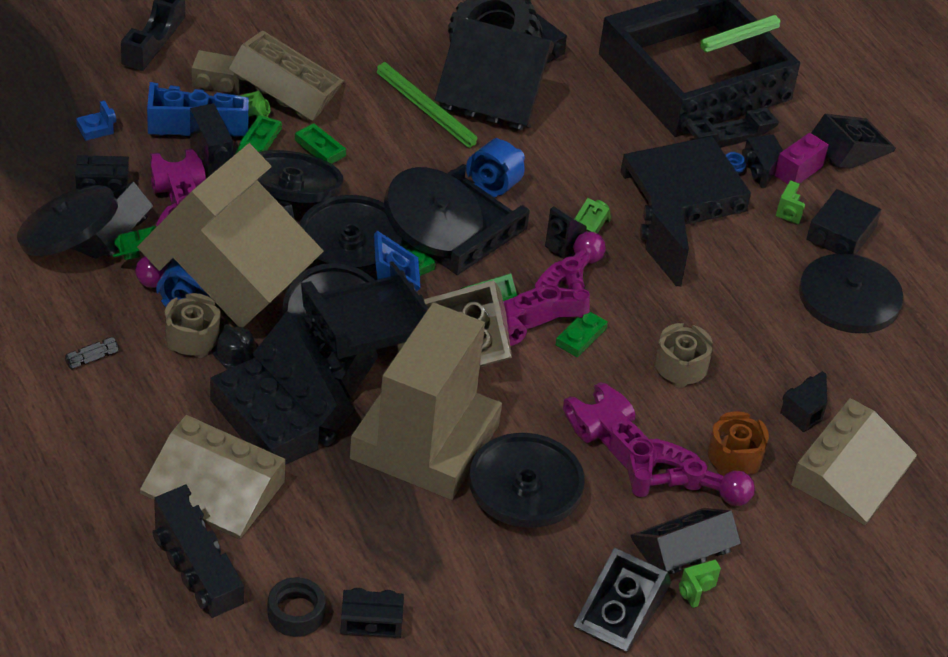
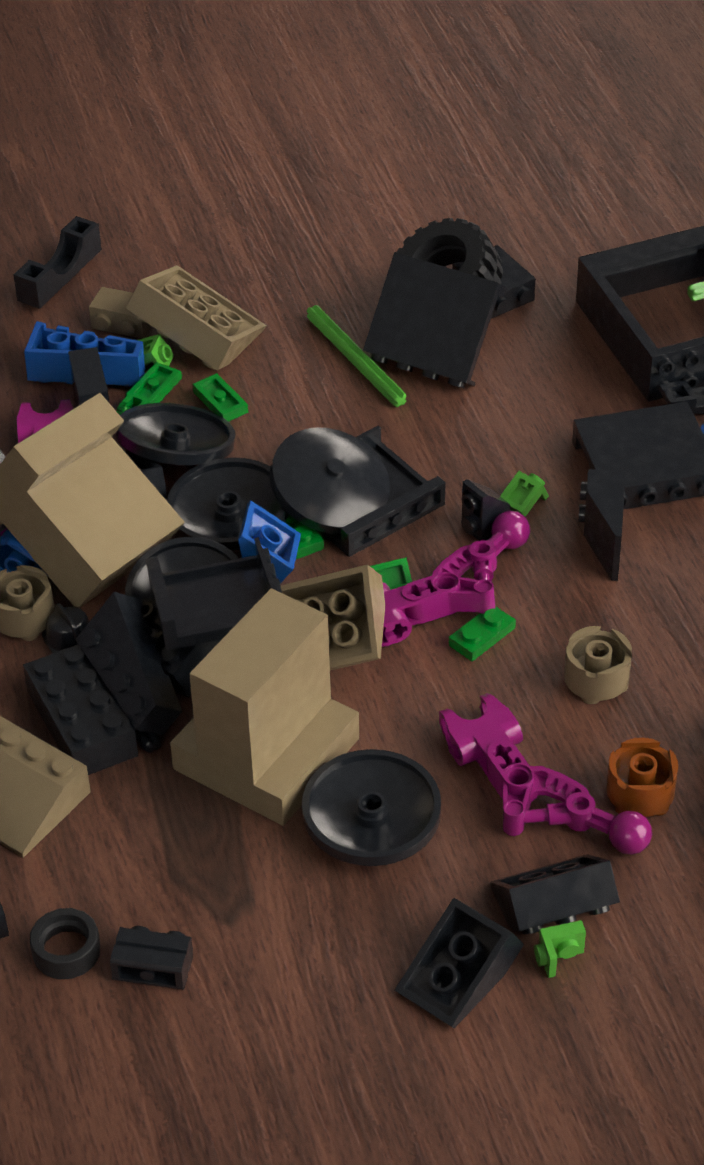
camera: 15 degrees right, 0 degrees up
blue brick [466,138,525,197] -> none

